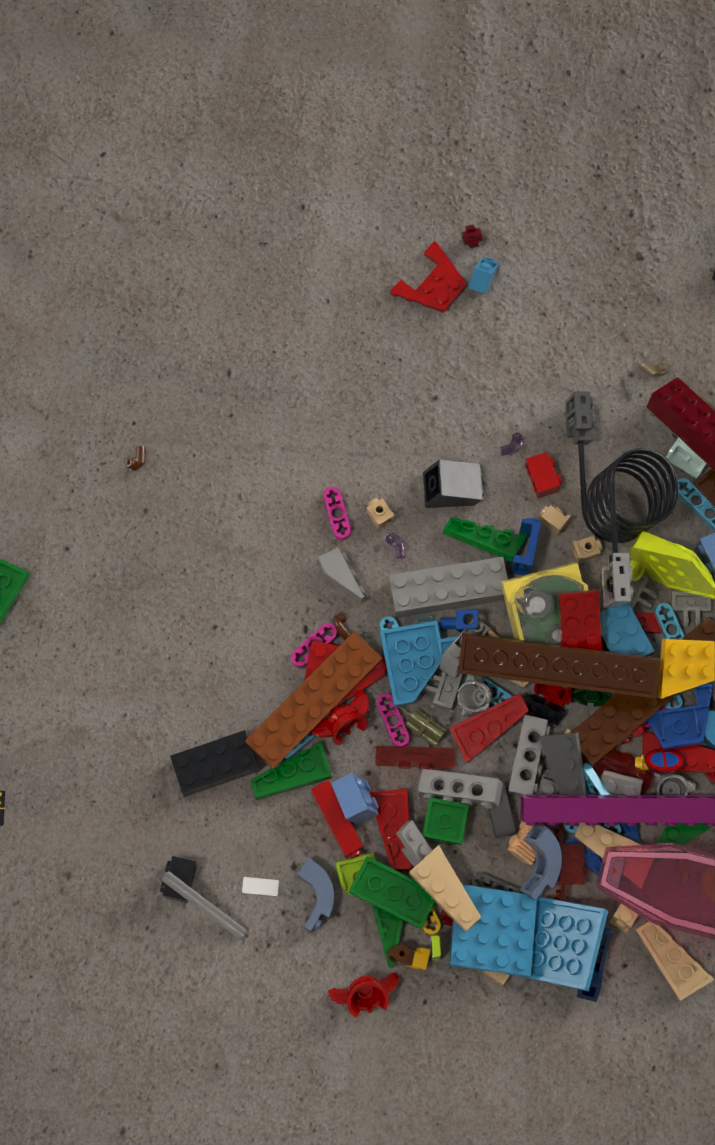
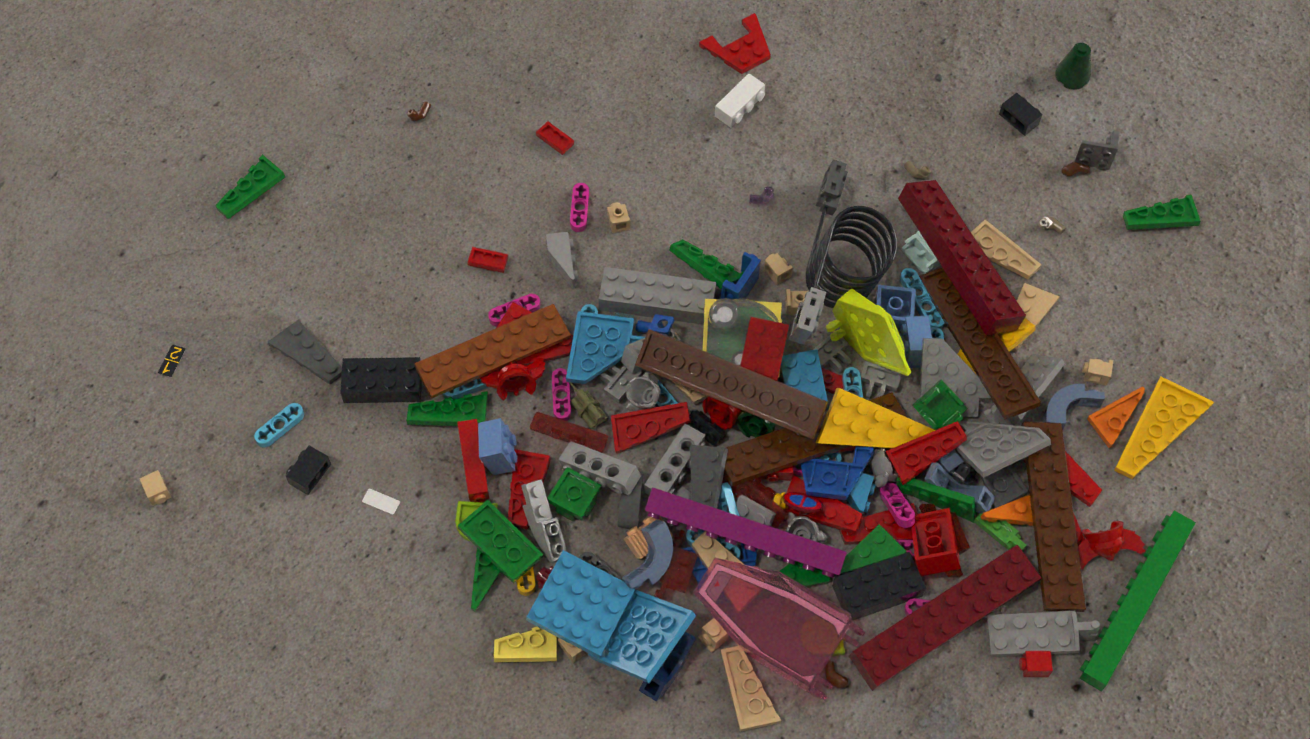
camera: 15 degrees right, 10 degrees down
light grey axle [162,871,246,939] -> none
sand blue arch [297,858,335,933] -> none
red helmet [328,972,399,1018] -> none
reddish brown arm [333,612,351,641] -> none
clear purple arm [385,533,406,558] -> none
leg [388,945,430,970] -> none
tan wing [409,845,481,932] -> none
slope [423,459,484,508] -> none
lime tile [430,936,441,961] -> none
dark red gear [461,224,482,249] -> none
dark azure slope [468,257,499,294] -> none
red brick [525,452,562,499] -> none
none -> tan brick [139,470,171,506]
none -> medium azure beam [254,403,304,448]
none -> dark grey wing [268,320,342,384]
none -> red plate [467,247,509,273]
none -> light yellow wing [494,627,557,662]
none -> red plate [536,121,574,155]
none -> white brick [715,74,765,128]
none -> medium blue brick [875,285,916,331]

